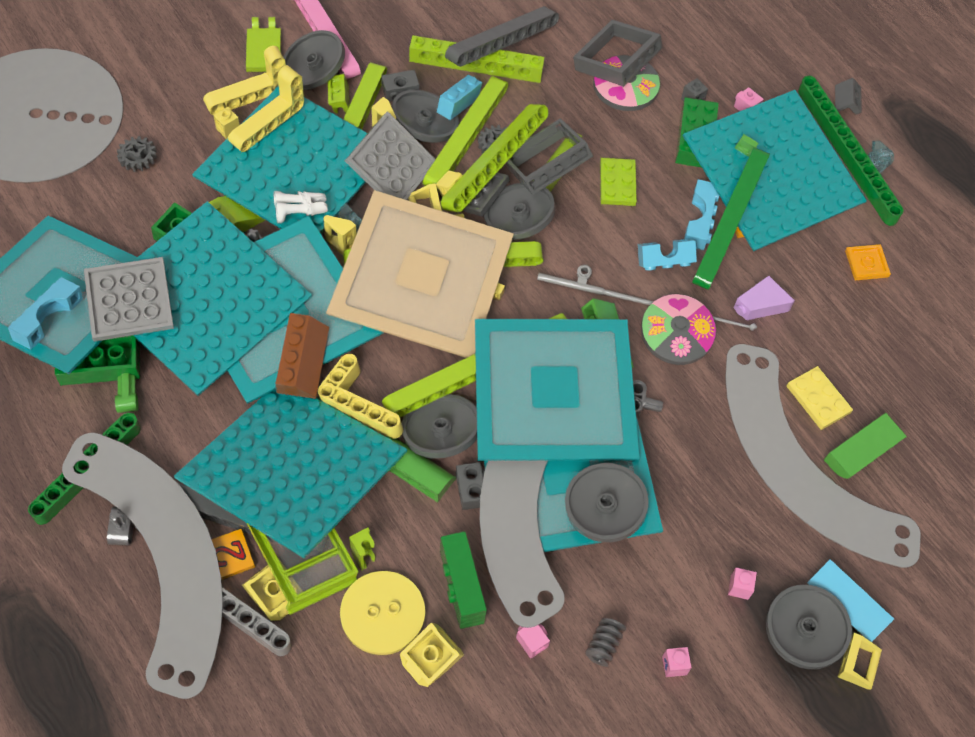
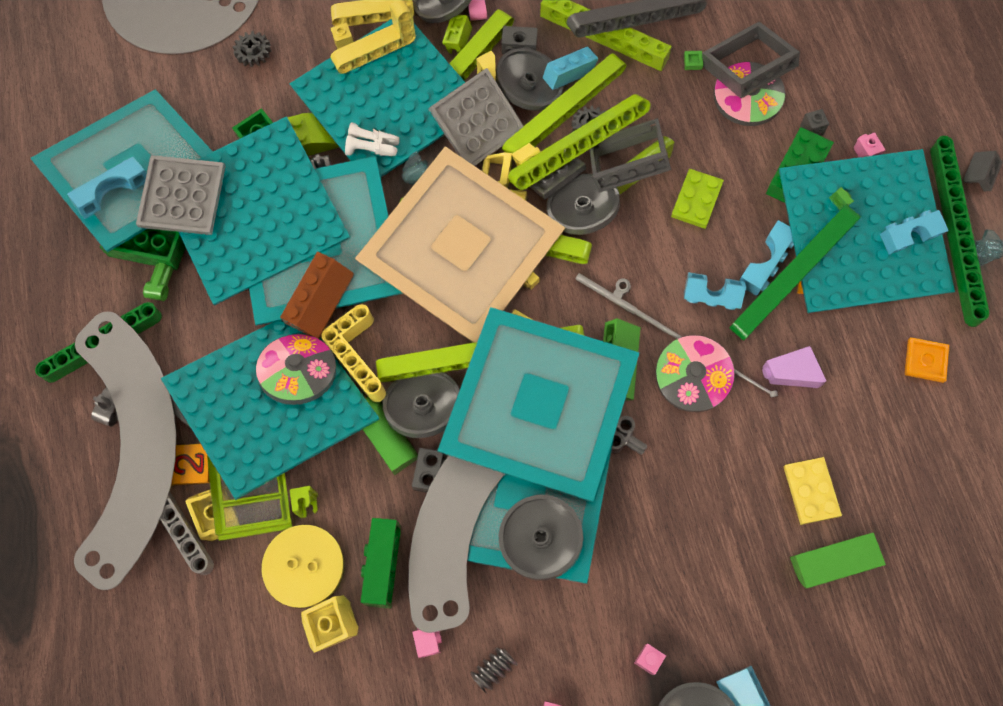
camera: 30 degrees right, 10 degrees up
light yellow tile [323,215,357,255] -> none
light grey piece [725,344,921,568] -> none
none -> dish [256,334,336,405]
none -> bright green plate [684,51,703,70]
none -> medium azure arch [880,210,949,255]

